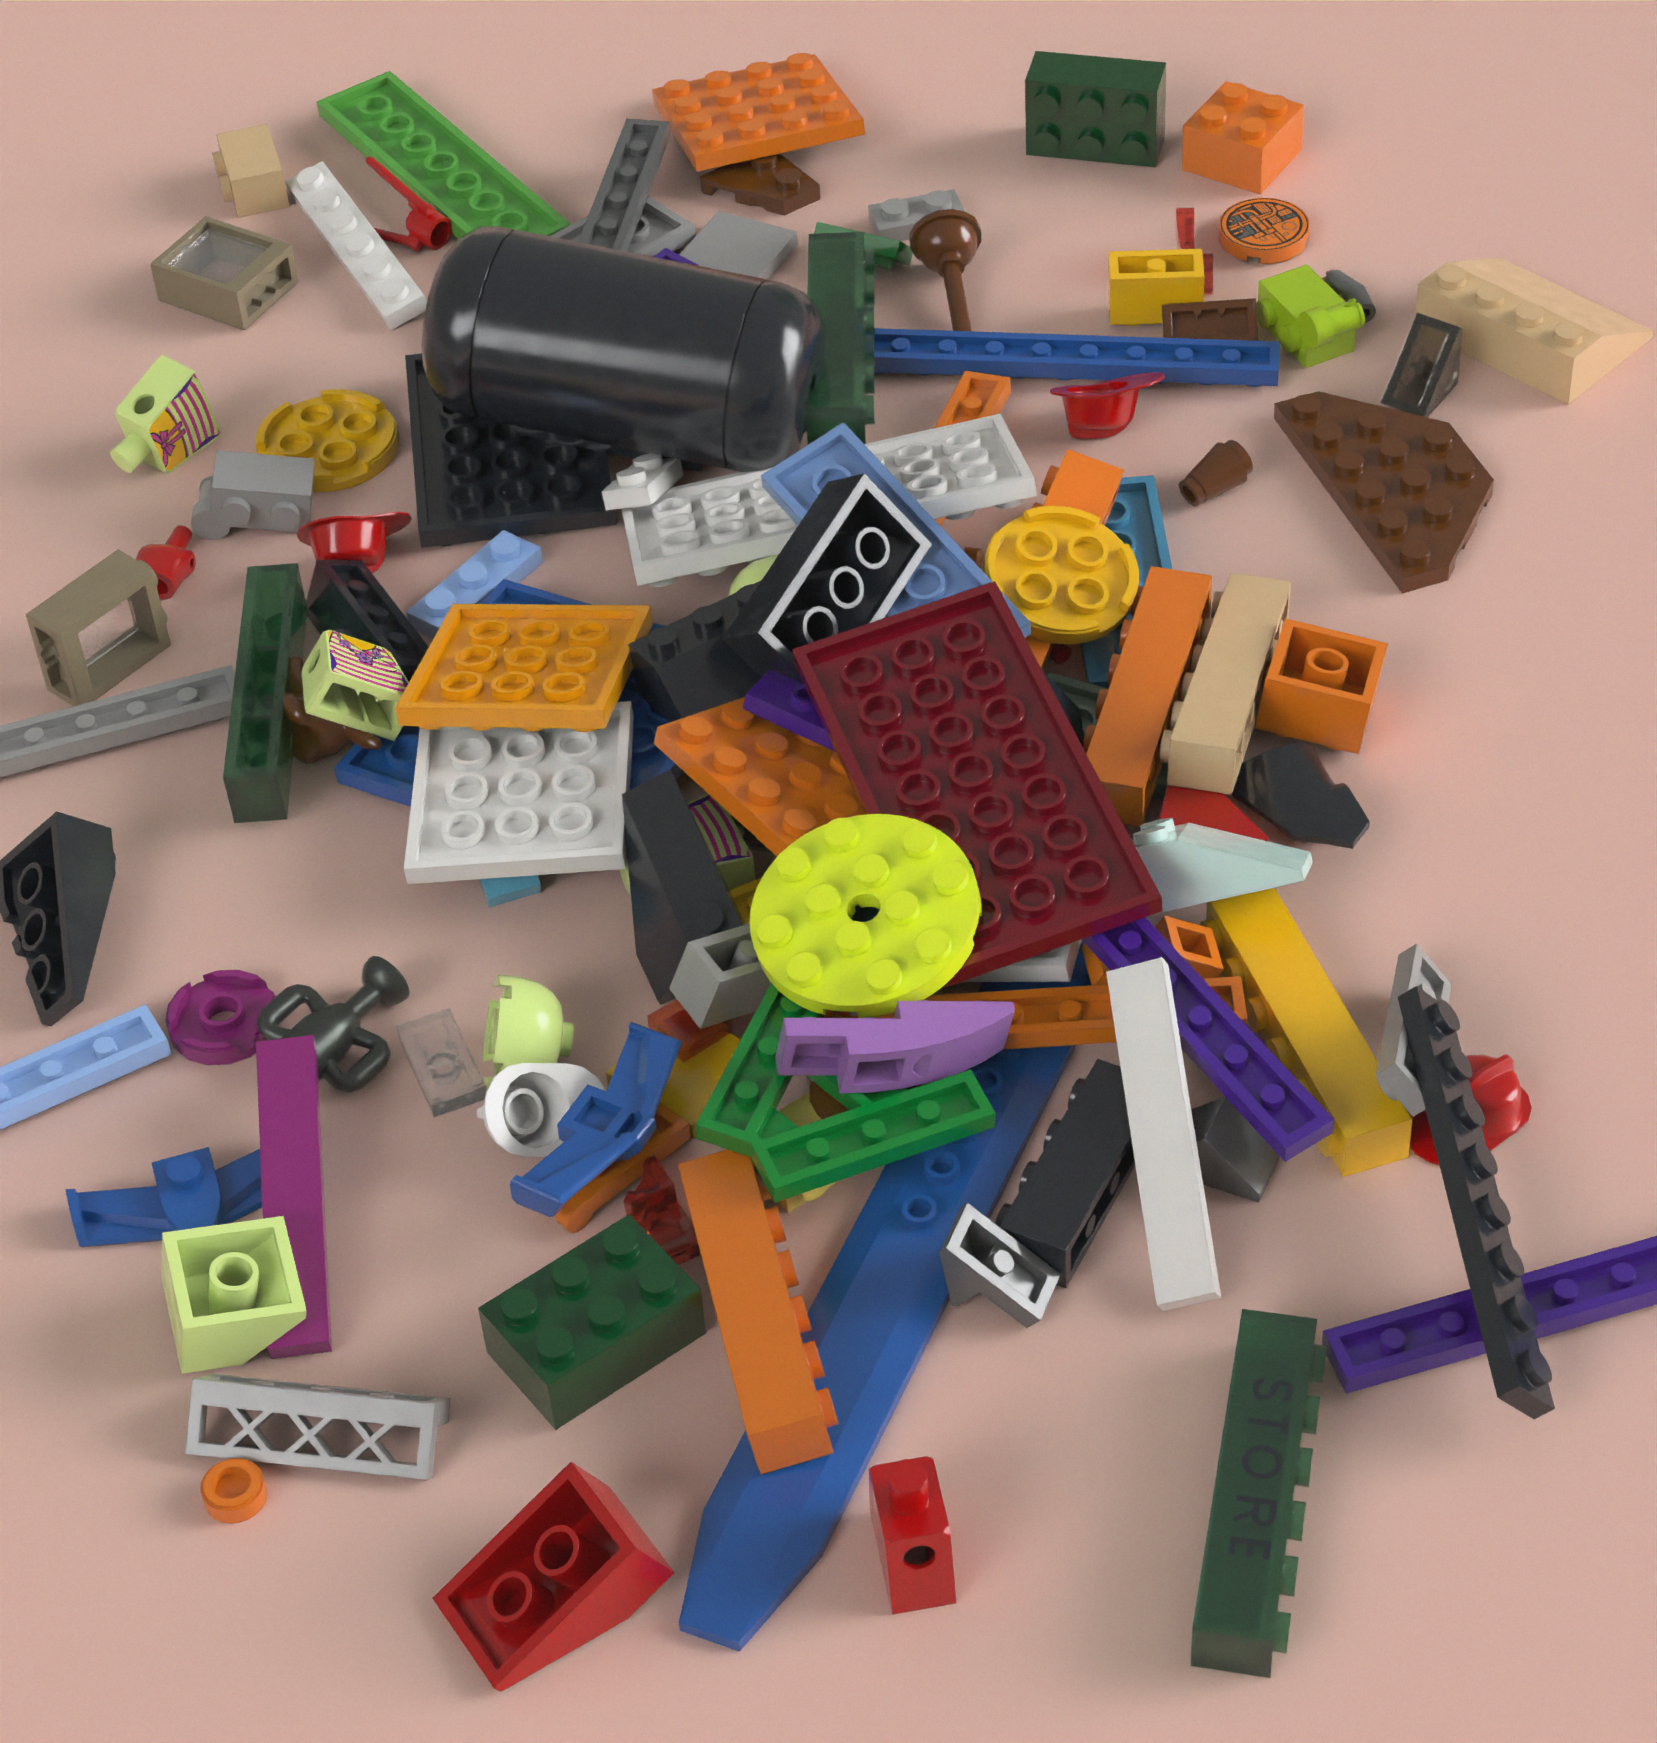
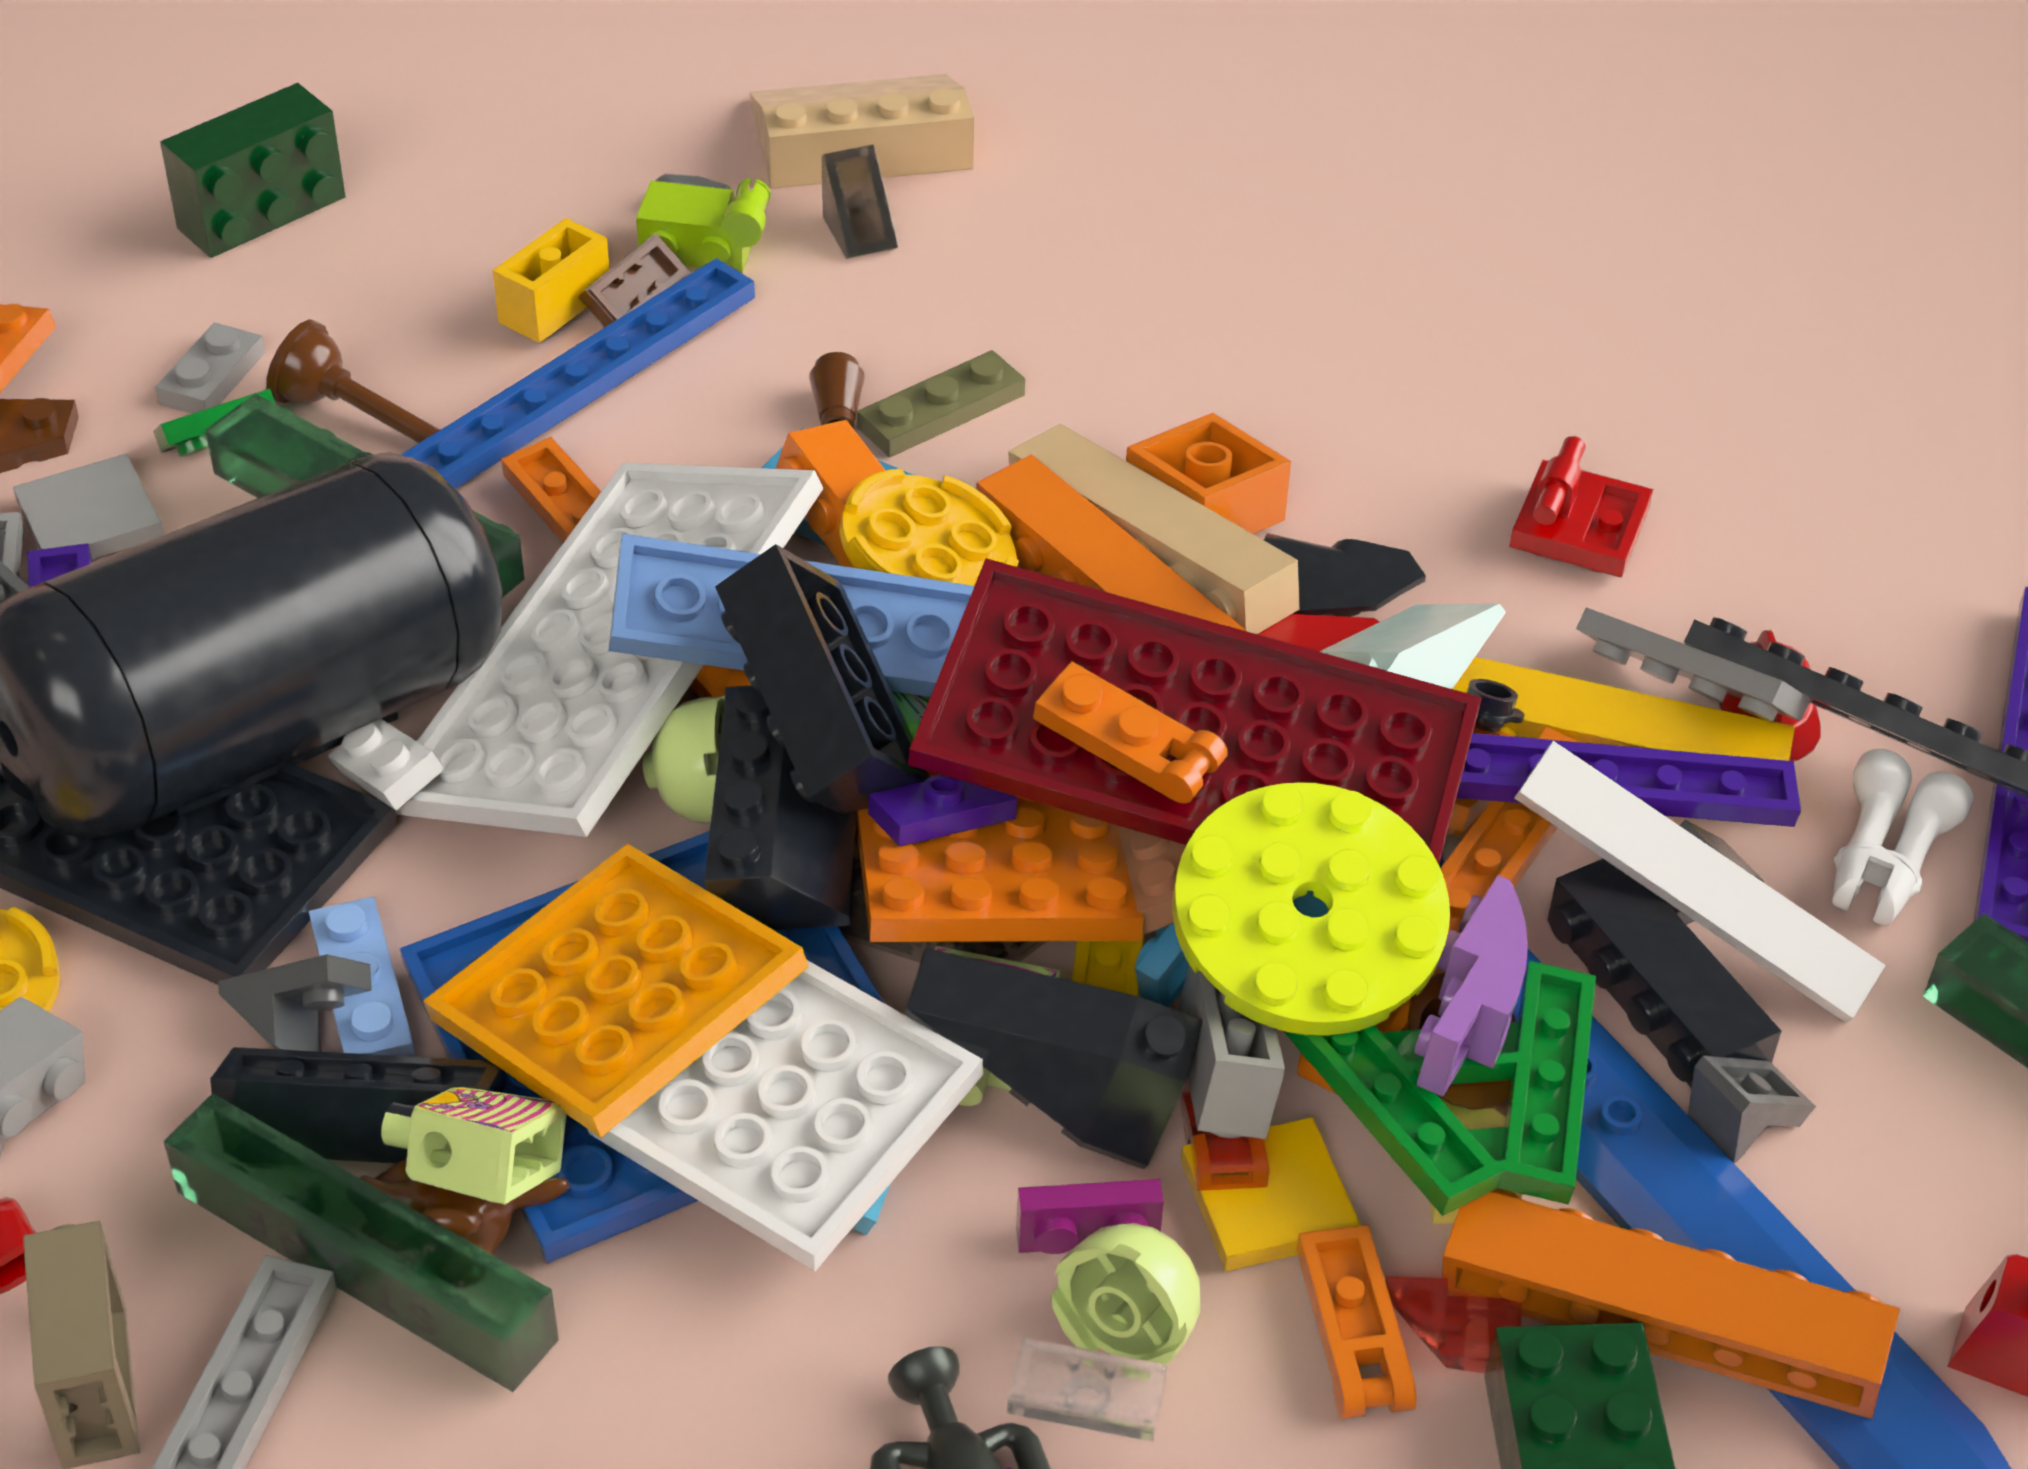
camera: 60 degrees left, 0 degrees up
red piece [297,512,412,574] -> none
white piece [476,1063,607,1157] -> none
blue plate [510,1022,682,1217] -> none
red piece [1050,372,1165,439] -> none
clear red slope [1174,208,1213,294] -> none
orange brick [1182,81,1304,194] -> none
orange tile [1219,198,1309,264] -> none
reddish brown plate [1274,391,1494,593] -> none
none -> dark grey slope [218,954,372,1052]
none -> olive plate [857,350,1025,458]
none -> magenta plate [1016,1179,1164,1254]
none -> orange plate [1033,661,1228,803]
none -> black plate [1466,679,1525,732]
none -> red plate [1509,436,1654,578]
none -> white piece [1832,749,1974,926]

